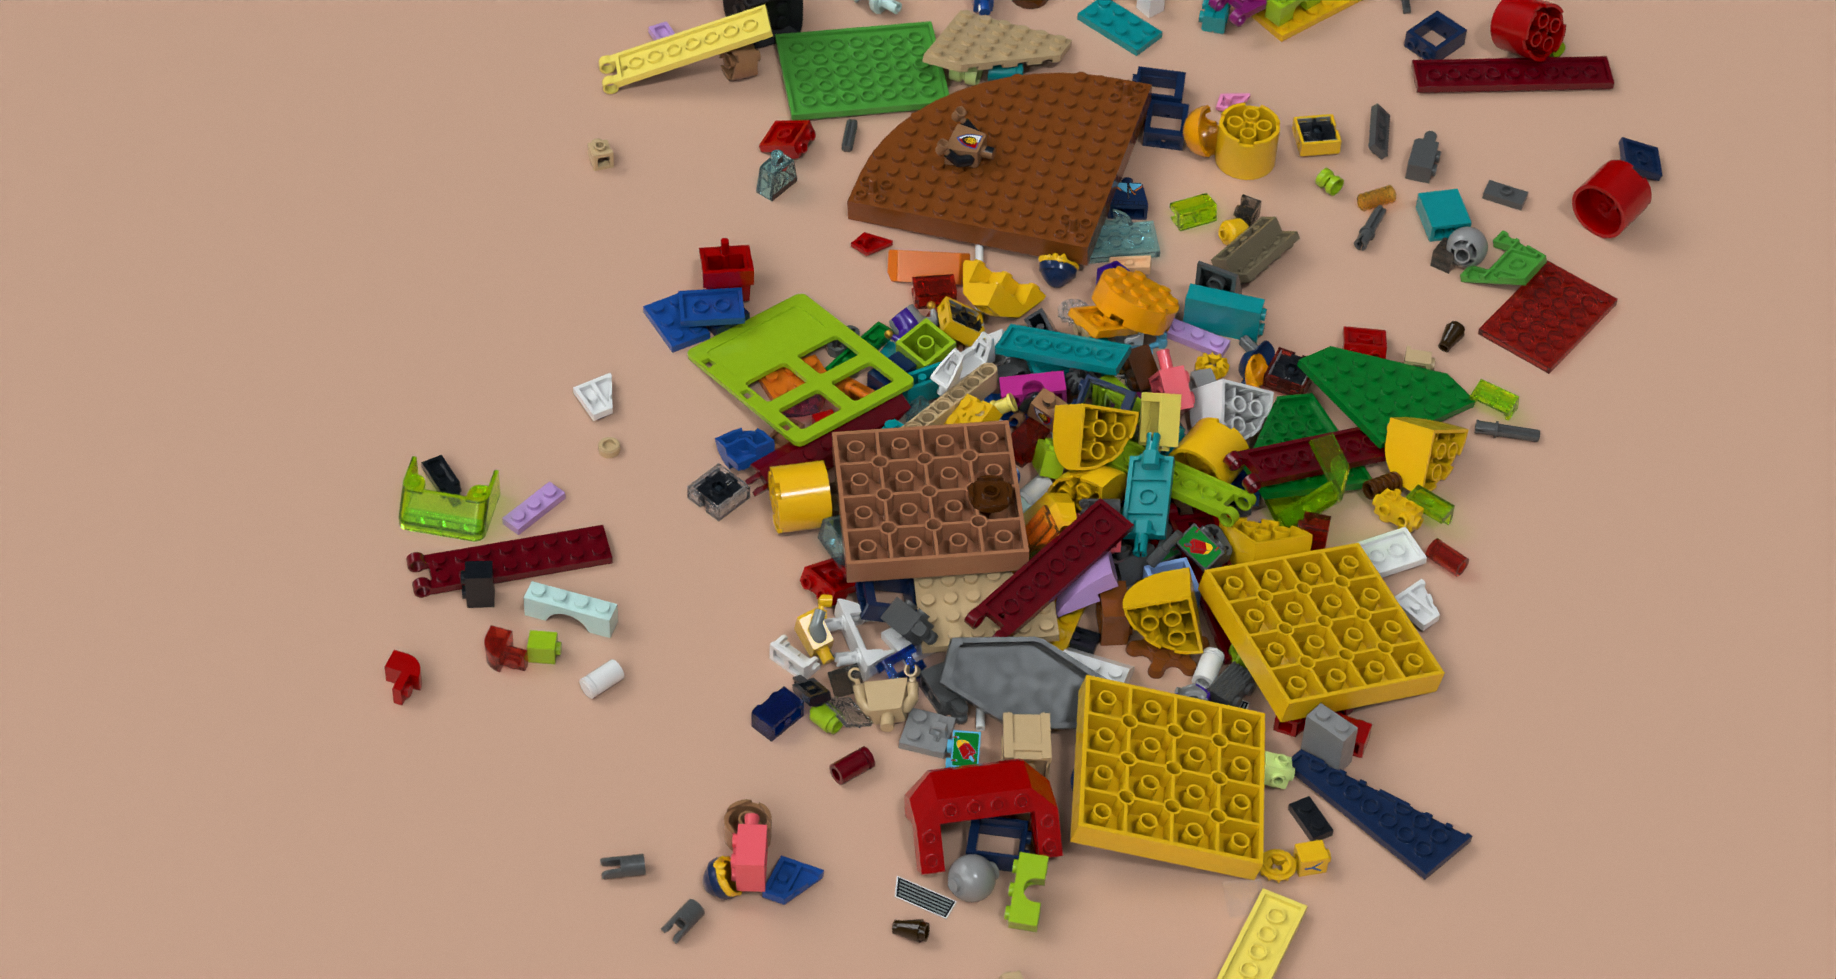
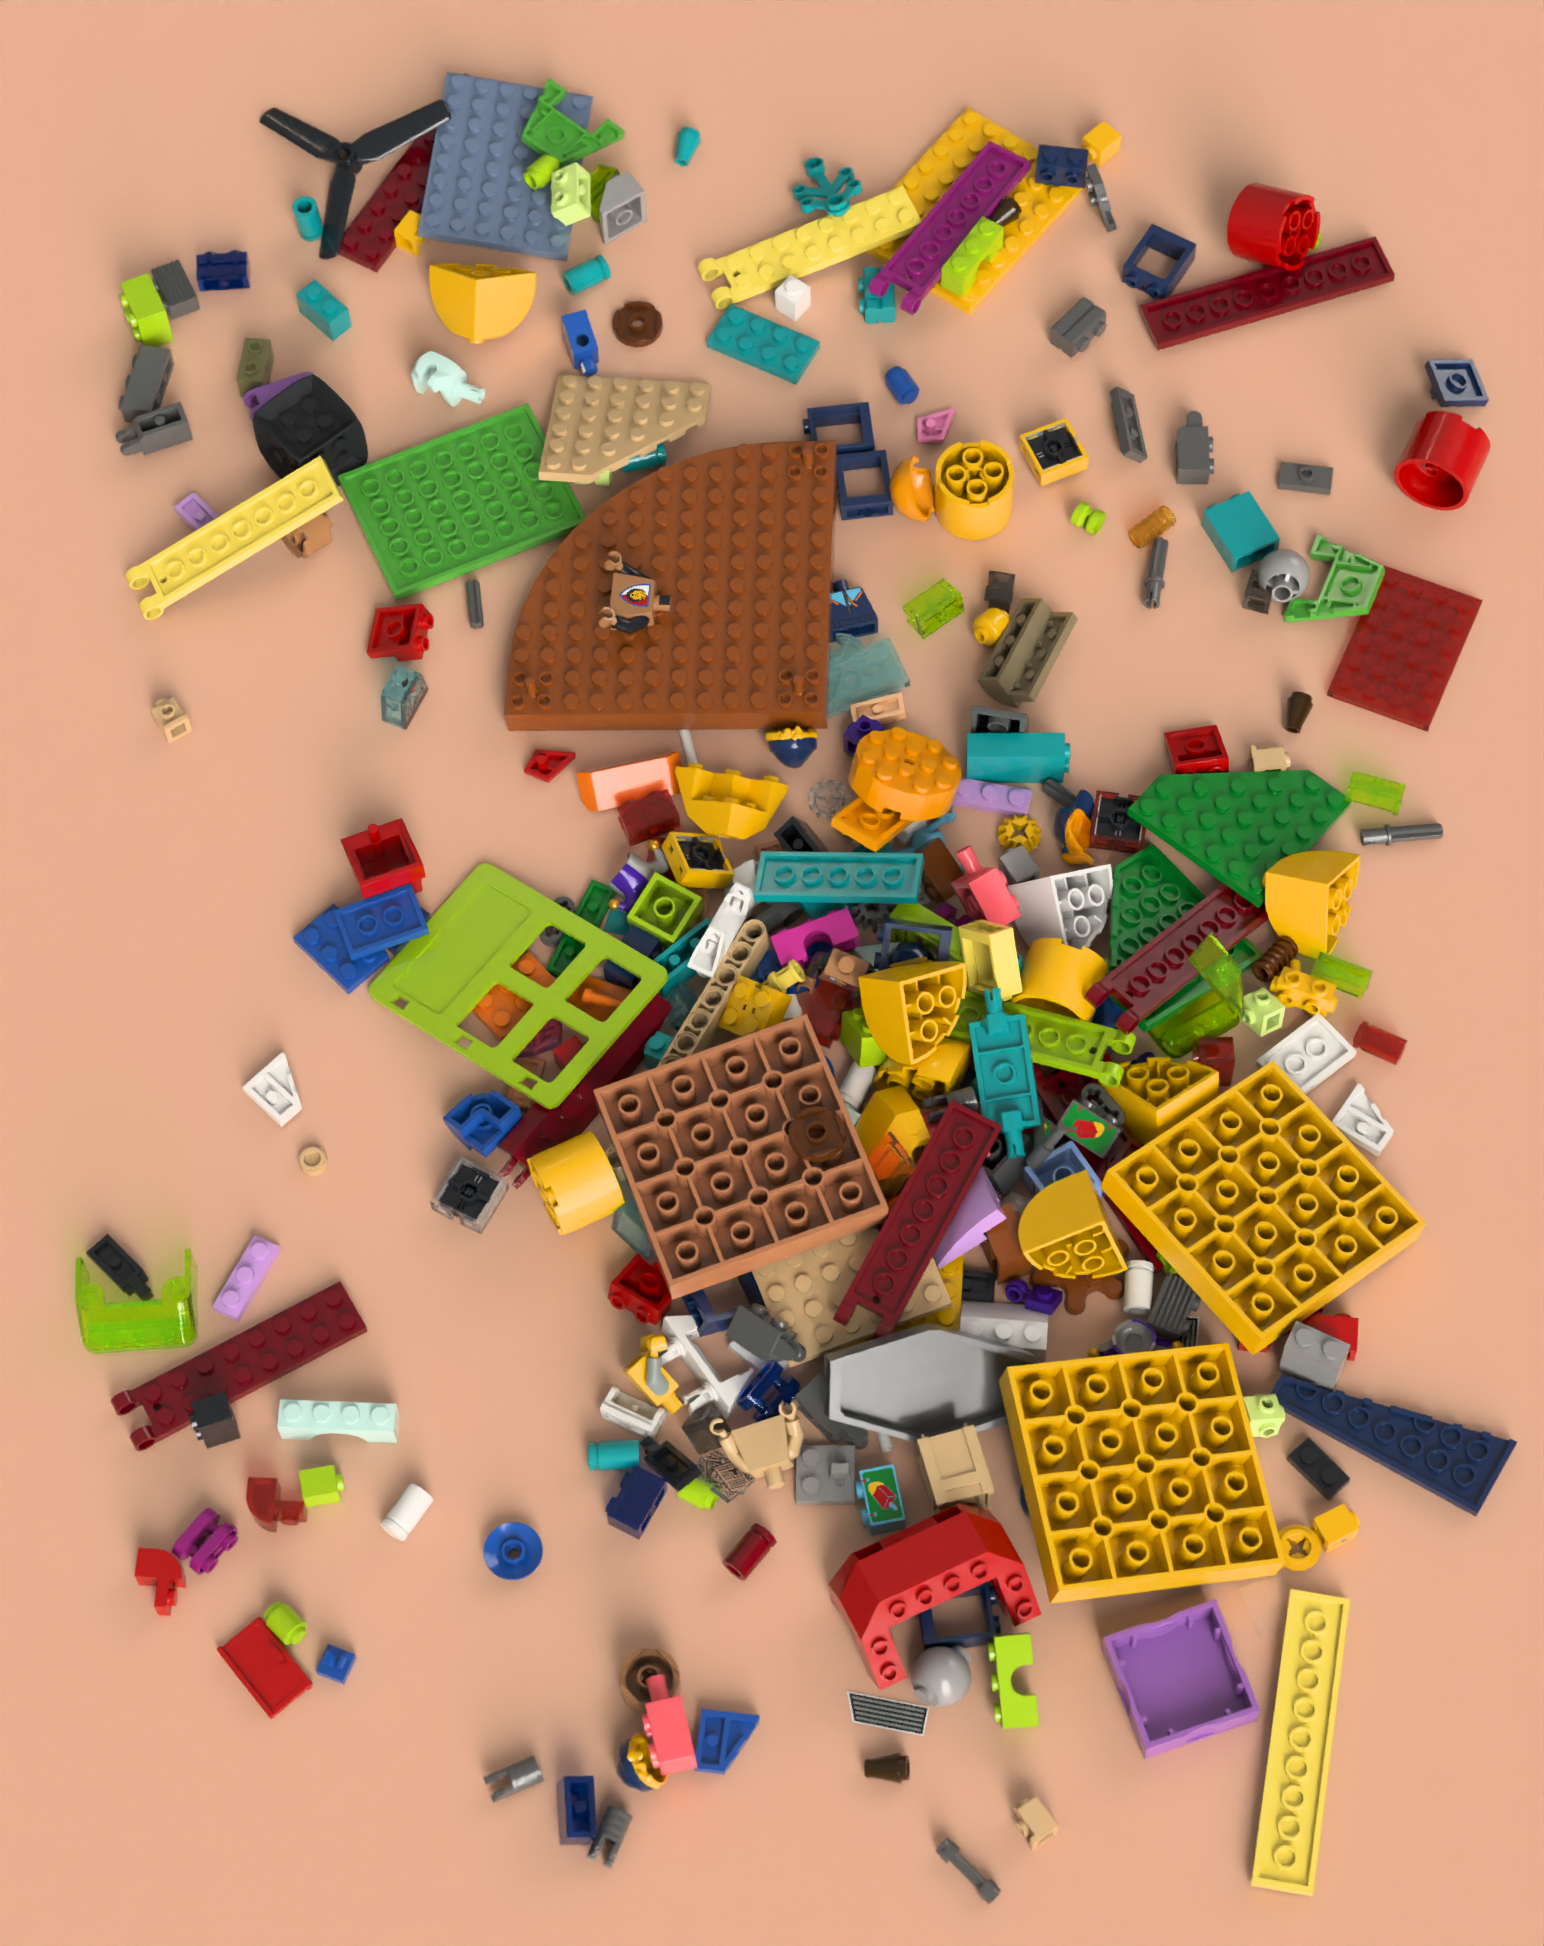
camera: 10 degrees left, 15 degrees up
none -> magenta brick [172,1507,238,1575]
none -> red door [216,1616,313,1719]
none -> lime brick [263,1601,307,1645]
none -> blue tile [316,1644,356,1685]
none -> blue dish [484,1522,543,1580]
none -> clear blue brick [556,1776,597,1845]
none -> teal piece [587,1440,640,1470]
none -> blue brick [884,366,919,404]
none -> dark purple plate [1005,1279,1063,1315]
none -> dark grey brick [1049,297,1107,357]
none -> medium lavender tile [1101,1599,1260,1759]
none -> yellowish green brick [1239,987,1285,1037]

